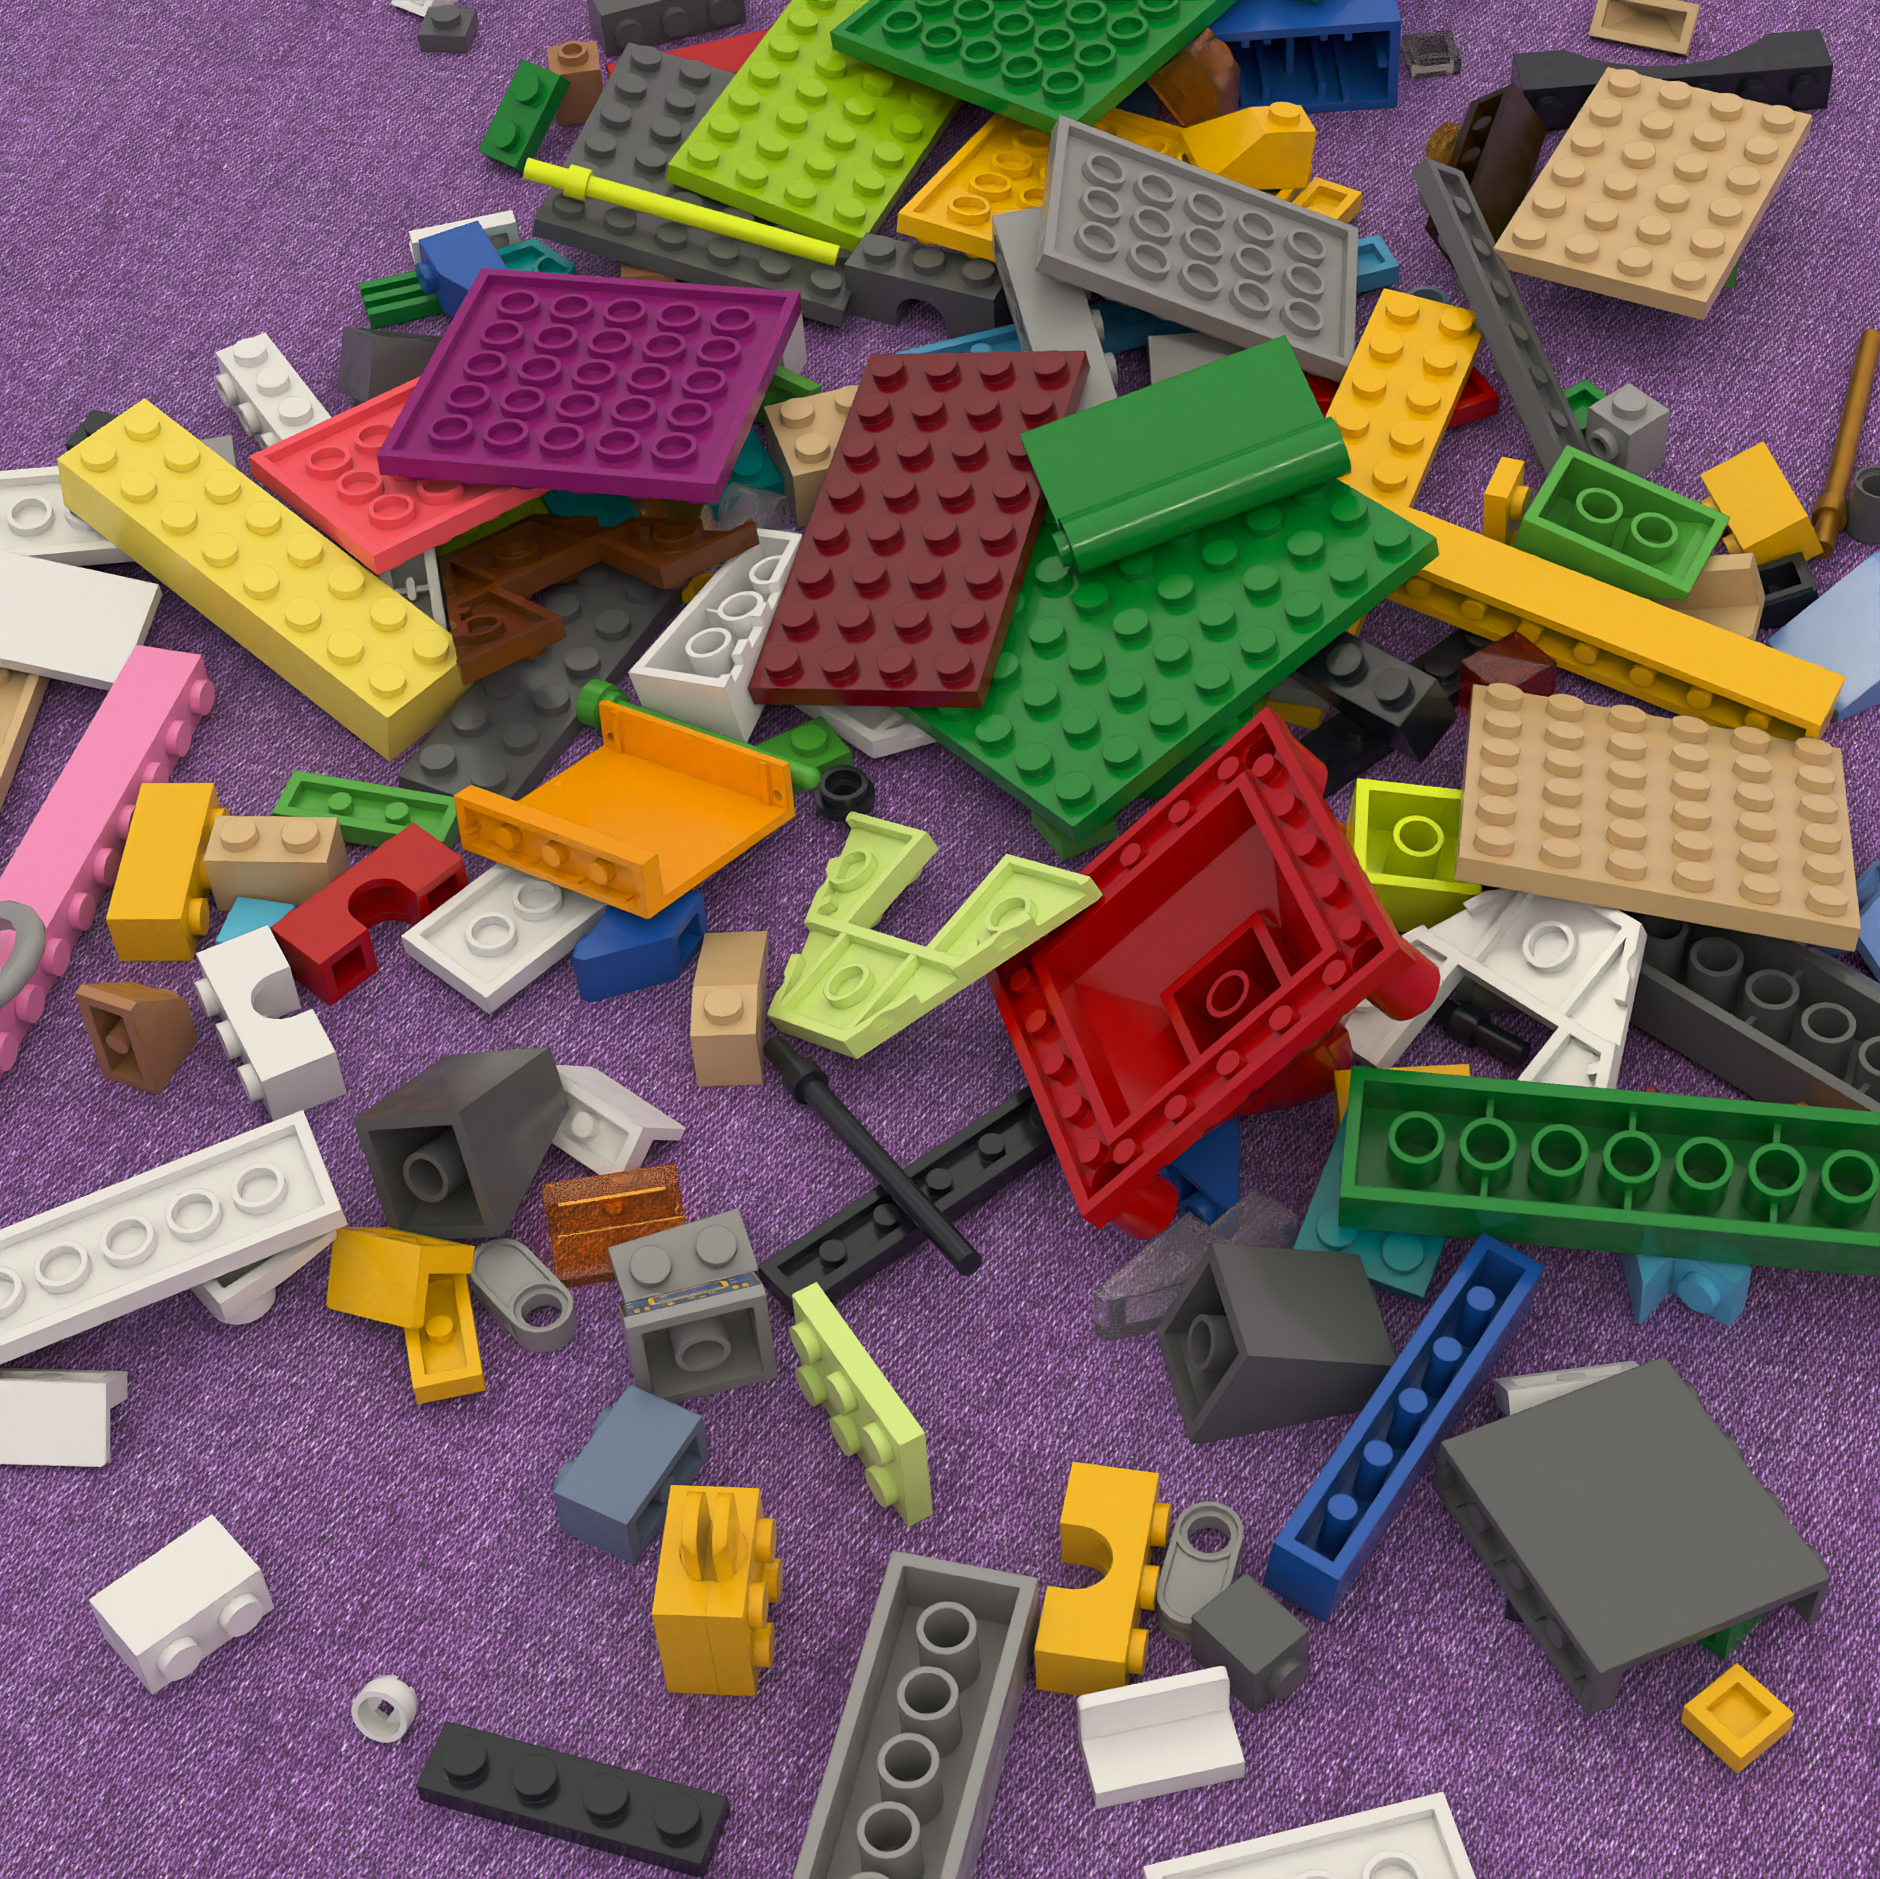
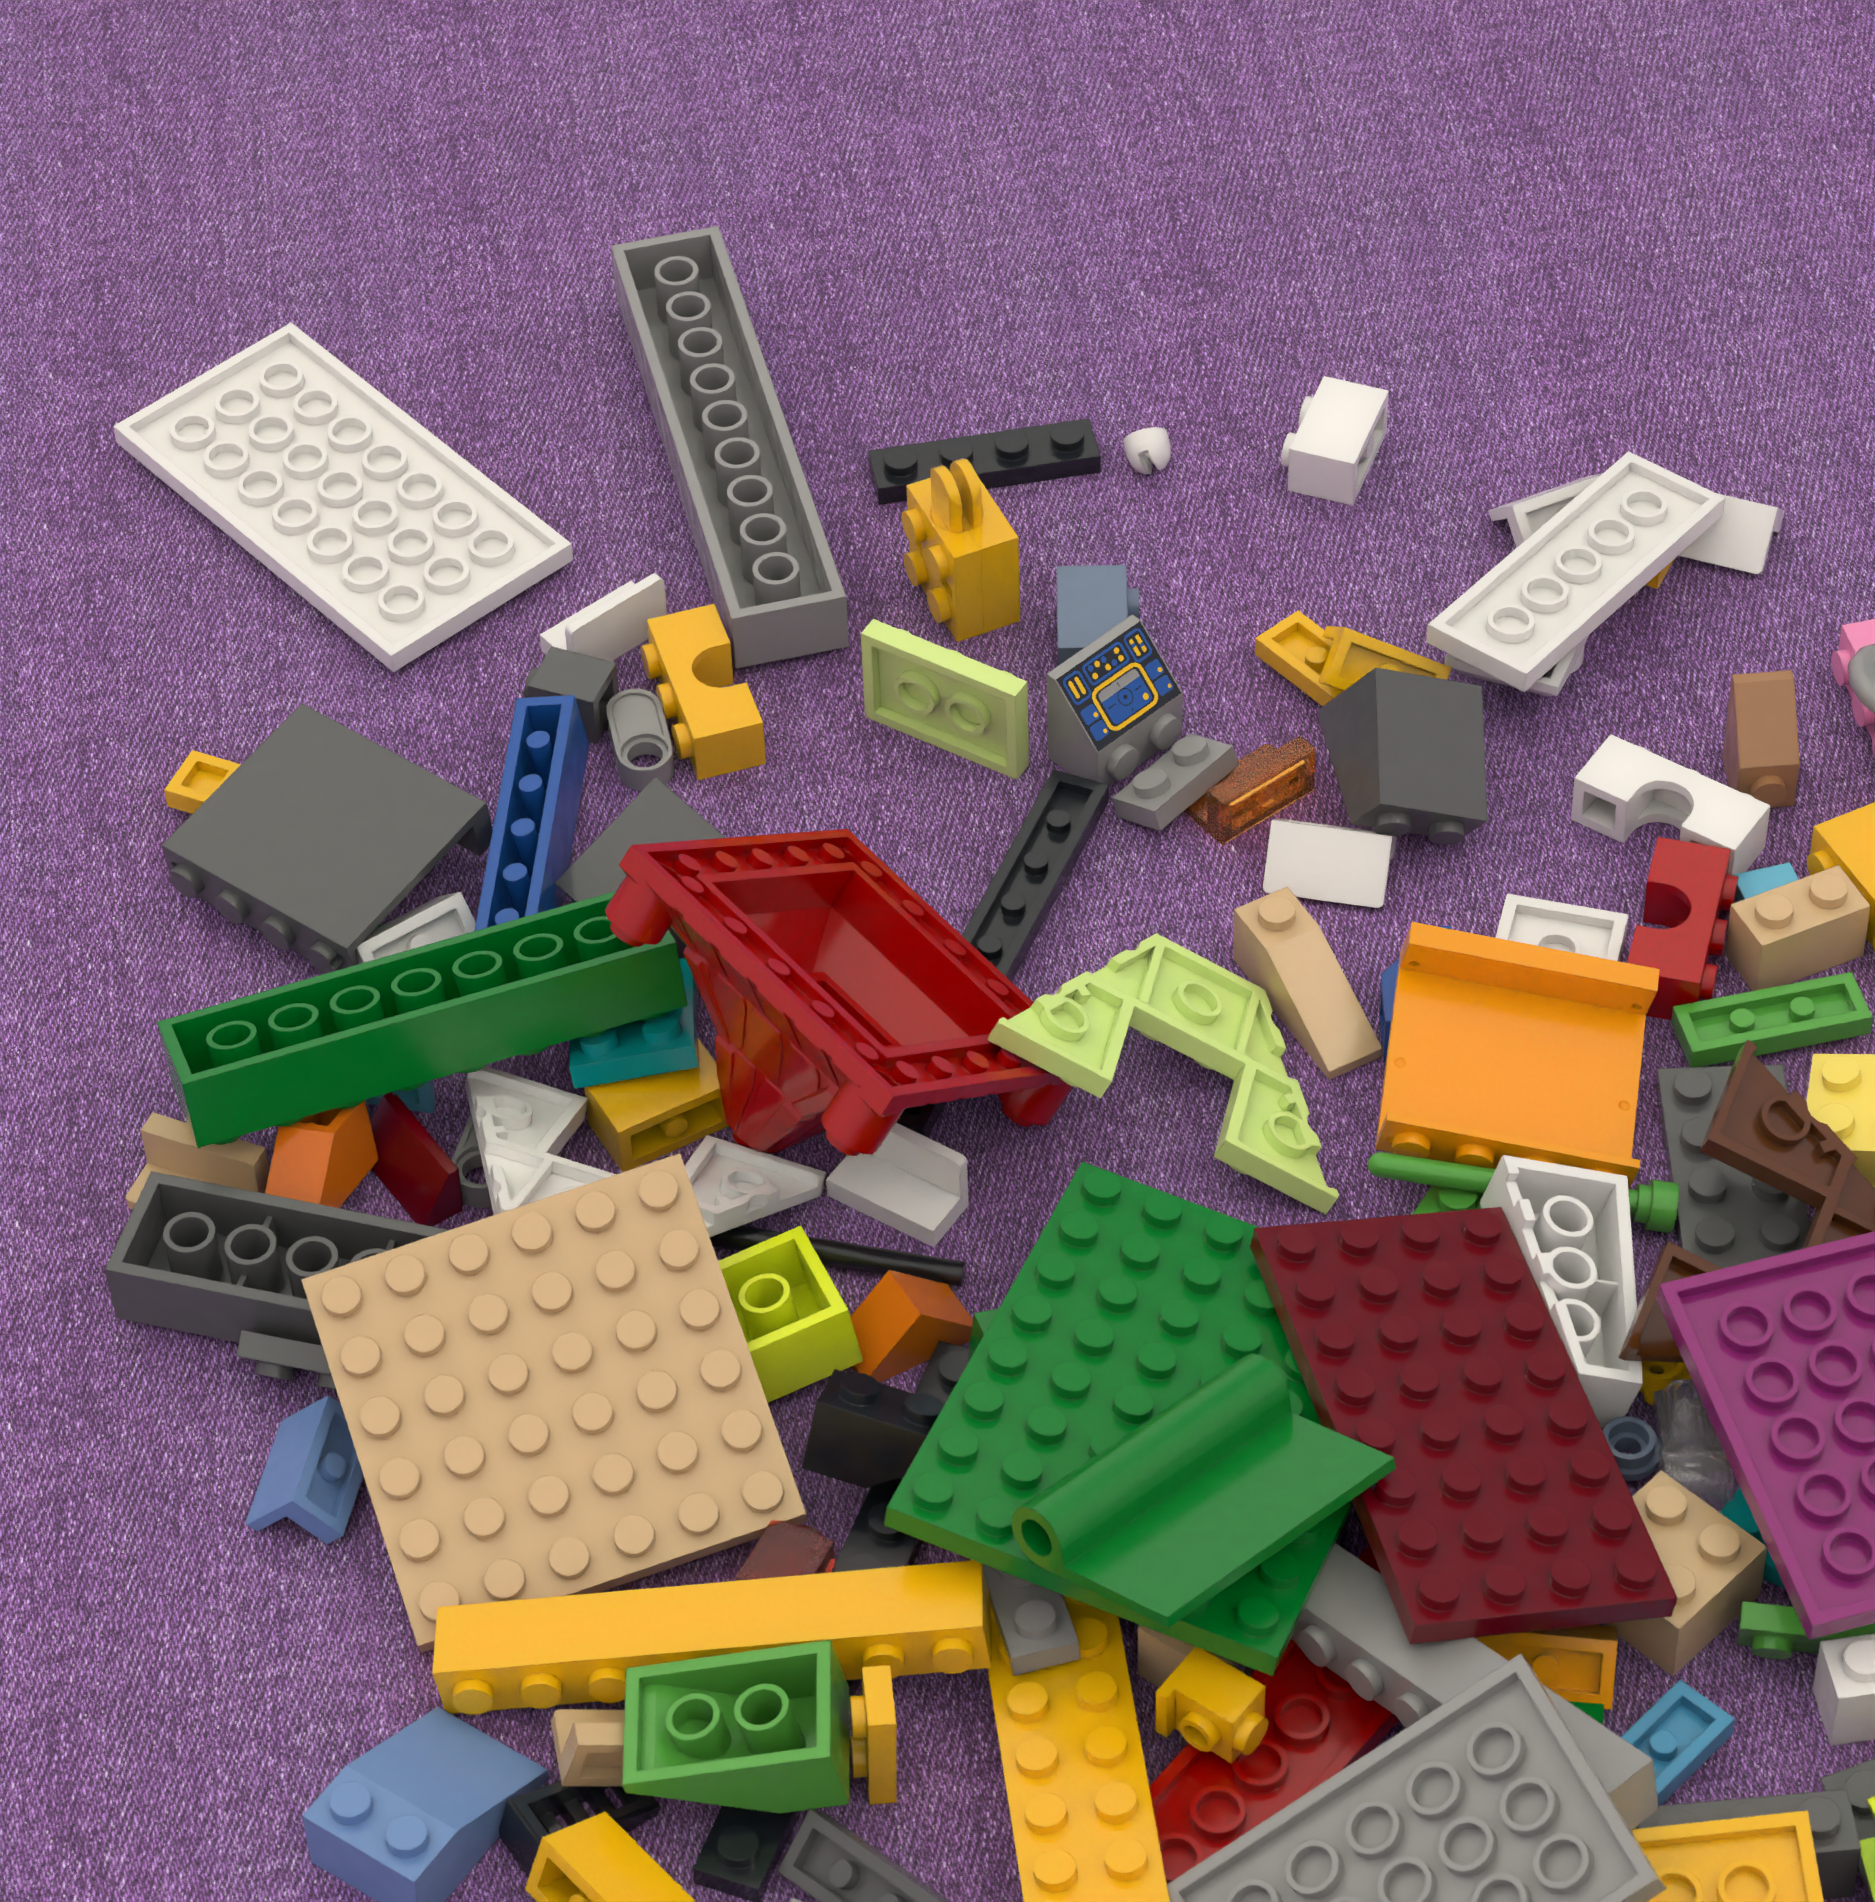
camera: 150 degrees right, 0 degrees up
light grey piece [469,1238,577,1353] -> none
black bar [763,1036,982,1276] -> none
black plate [814,765,876,822] -> none

